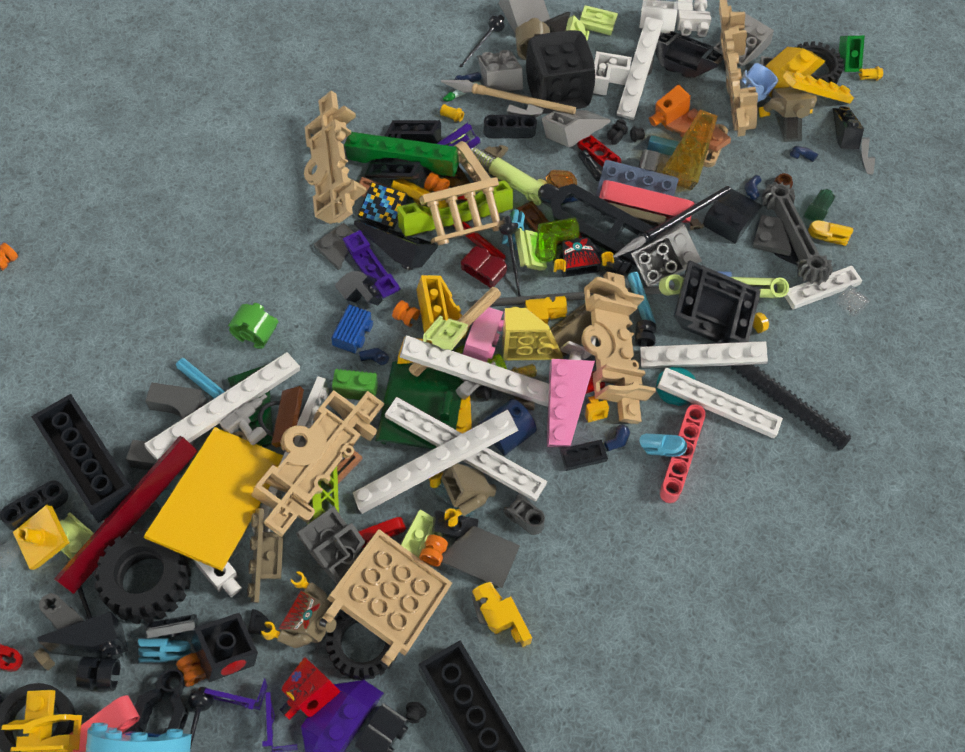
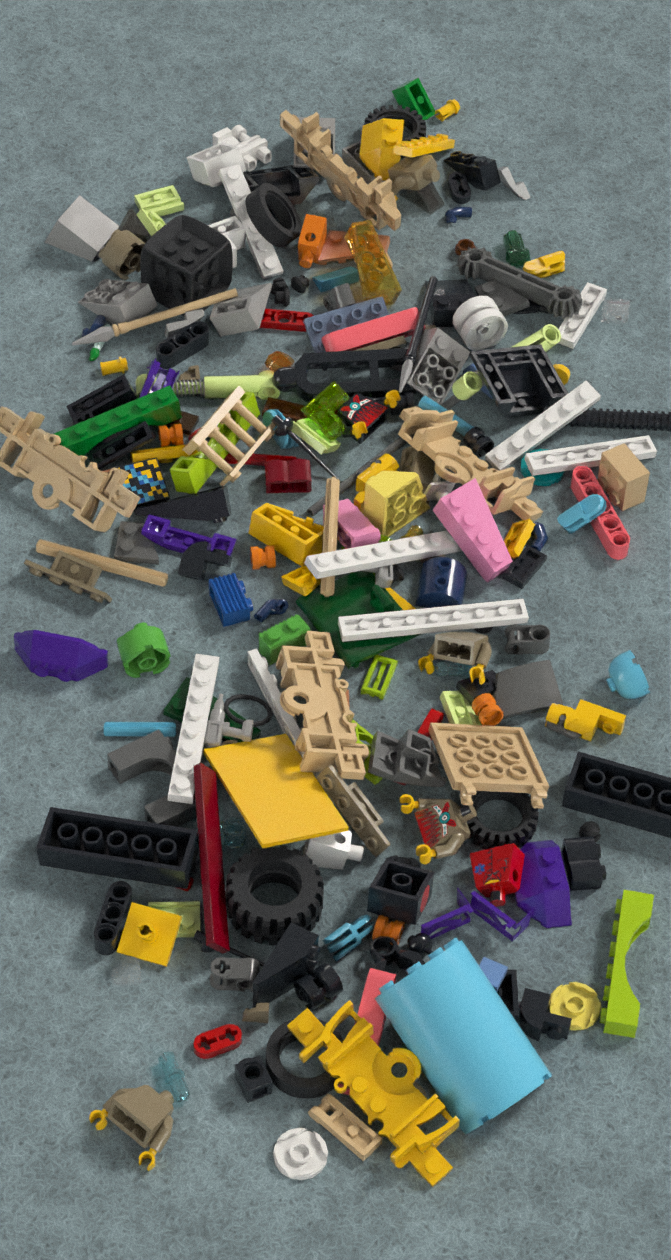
camera: 40 degrees left, 10 degrees down
black plate [146,614,198,638] -> none
reddish brown tile [272,386,304,448] -> none
white plate [353,410,518,514] -> none
yellowish green plate [423,316,468,350] -> none
tan beam [454,141,491,182] -> none
black sword [459,15,505,68] -> none
black axle [578,150,602,181] -> none
yellow tile [585,396,609,423] -> none
light blue helmet [740,63,778,102] -> none
dark blue arm [744,175,762,200] -> none
none -> dark purple wedge [14,630,108,682]
none -> dark tan bracket [24,550,112,604]
none -> tan axle [36,539,168,587]
none -> black tyre [245,183,302,247]
none -> lime tile [360,655,398,700]
none -> black beam [448,172,471,204]
none -> white wheel [452,296,508,351]
none -> yellow plate [504,519,535,559]
none -> tan brick [597,443,650,511]
none -> medium azure cylinder [606,650,650,699]

